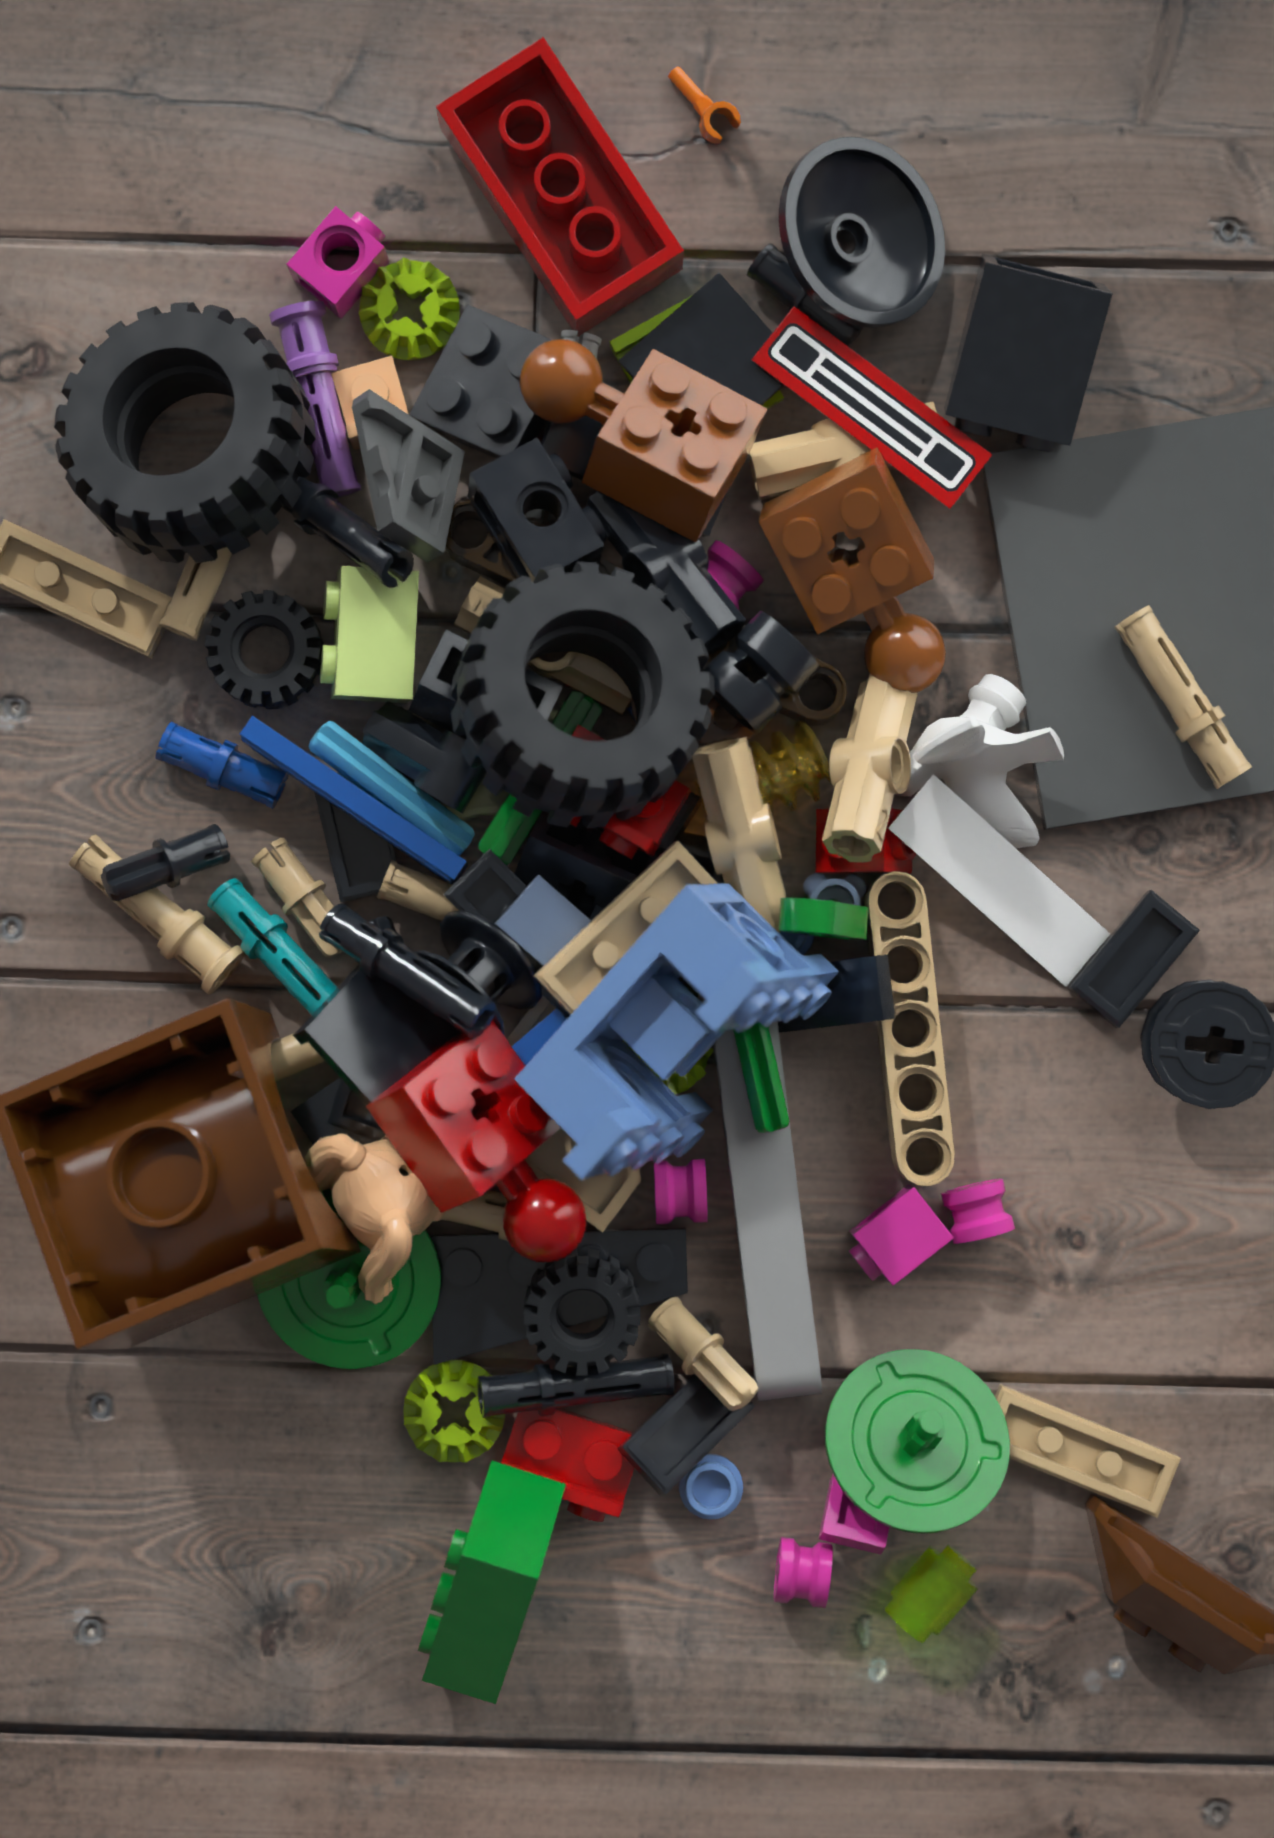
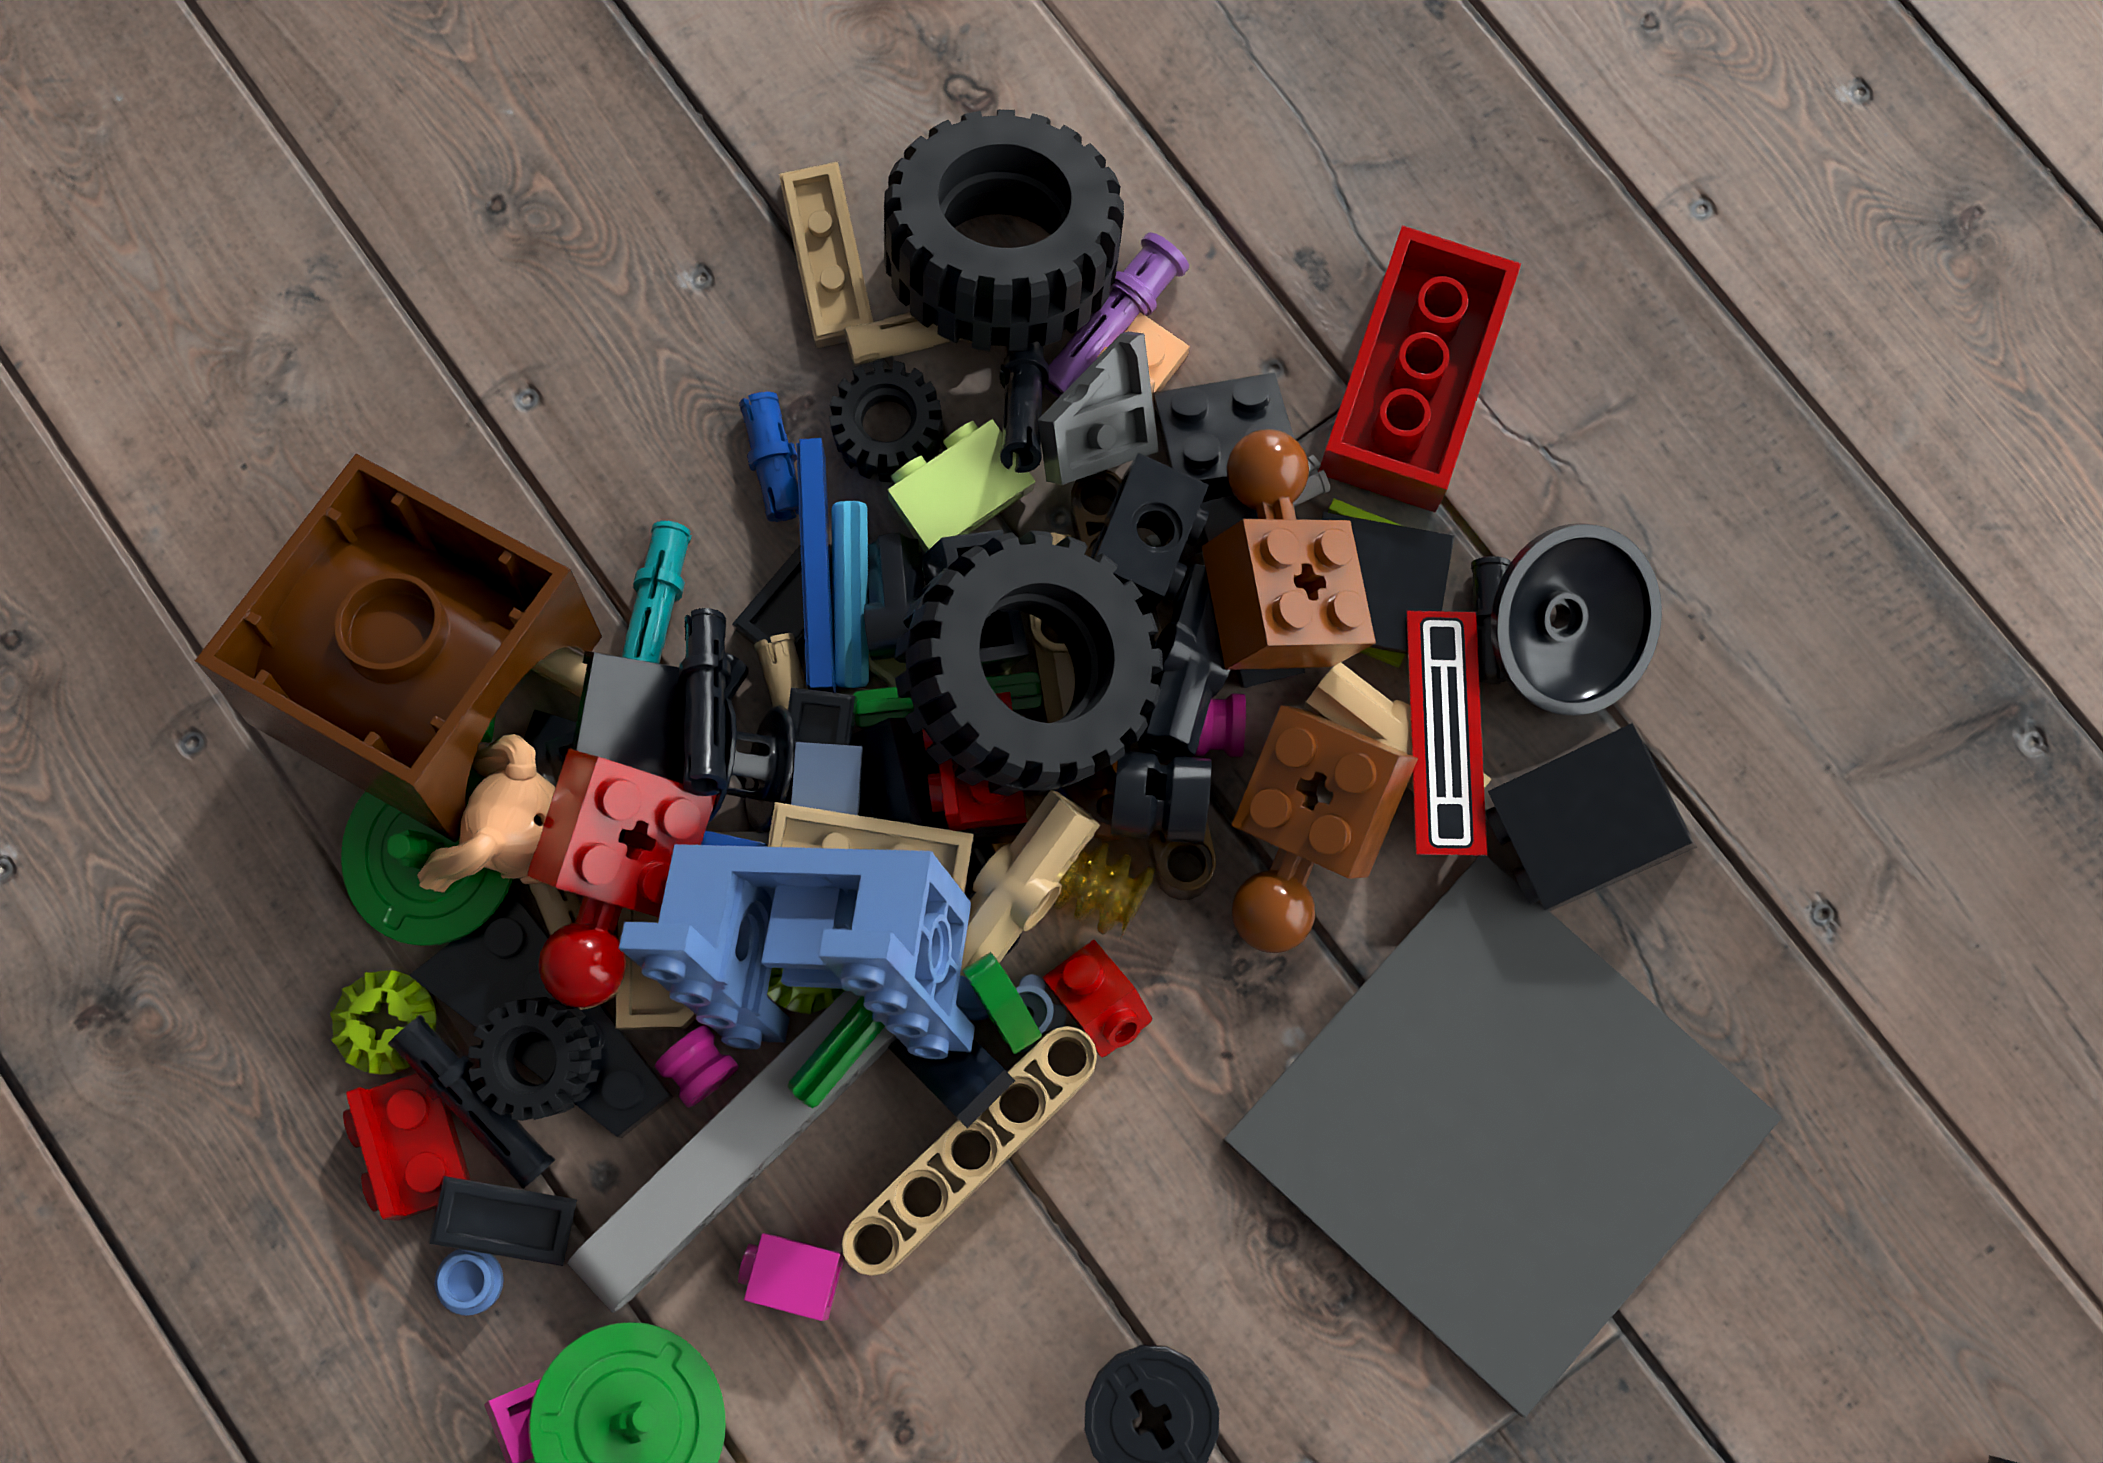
camera: 55 degrees right, 10 degrees down
tan pin [69,834,245,995] -> none
black axle [101,824,230,901] -> none
tan axle [251,837,342,958] -> none
dark pink brick [286,206,389,319] -> none
lime gear [358,257,460,360] -> none
green wedge [418,1460,566,1704] -> none
tan axle [648,1297,758,1411] -> none
orange hand [668,66,741,144] -> none
dark pink wheel [774,1537,833,1608] -> none
tan piece [822,674,917,862] -> none
white sticker [888,774,1110,987] -> none
white animal [896,674,1064,848] -> none
dark pink wheel [940,1178,1015,1244] -> none
black tile [1067,890,1200,1028] -> none
tan pin [1114,605,1252,789] -> none

